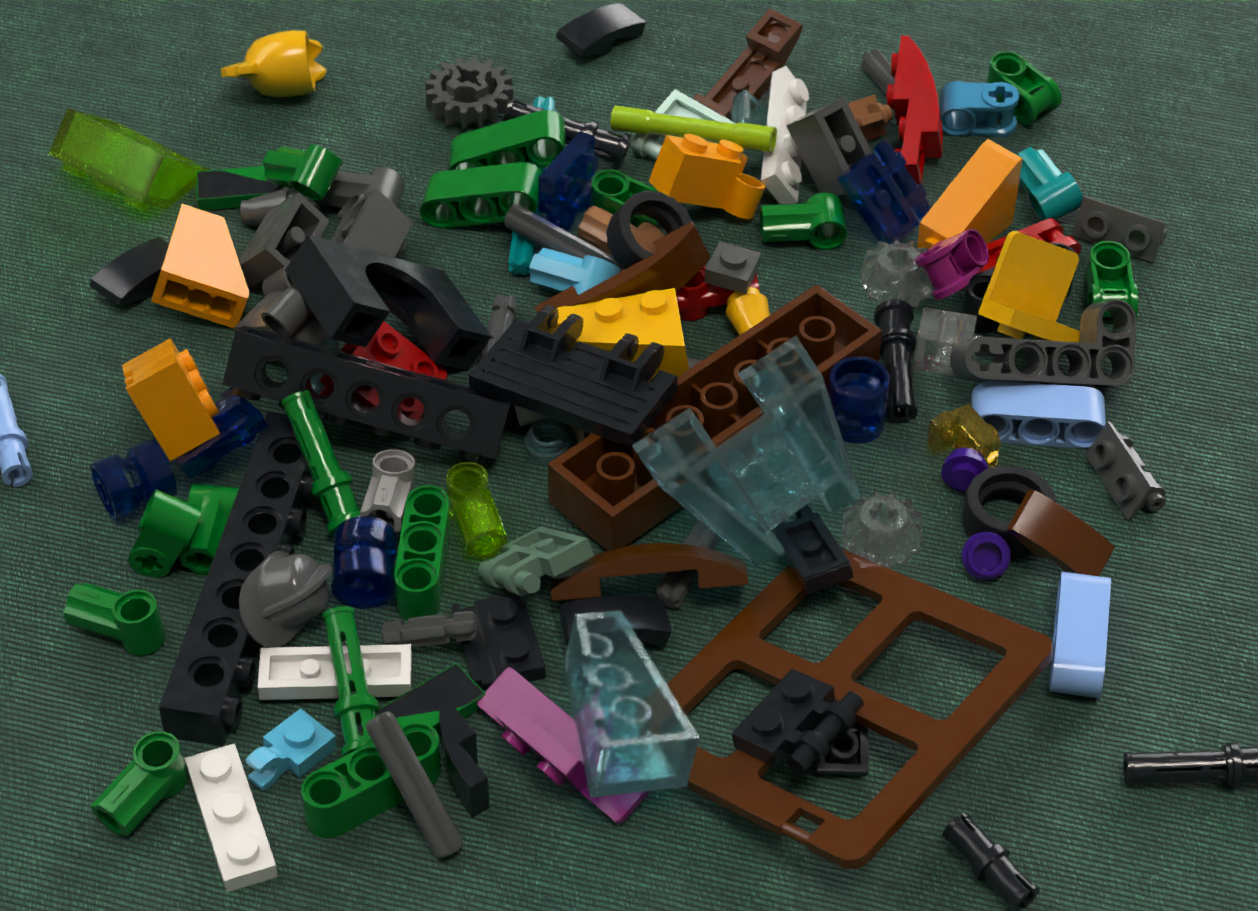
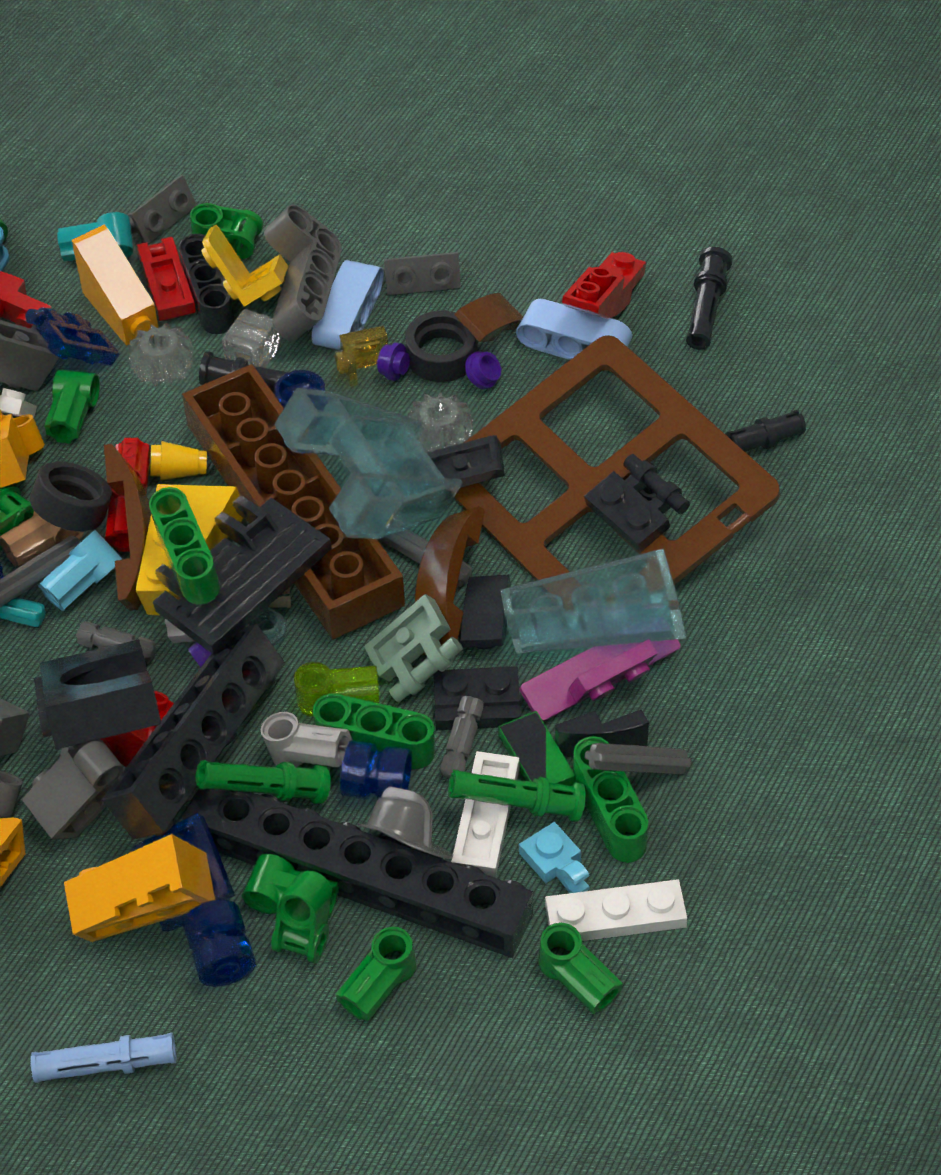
camera: 75 degrees left, 5 degrees up
dark grey plate [704,241,761,294] -> none
magenta piece [914,229,989,300] -> none
none -> green beam [149,487,220,605]
none -> red slope [562,252,646,319]

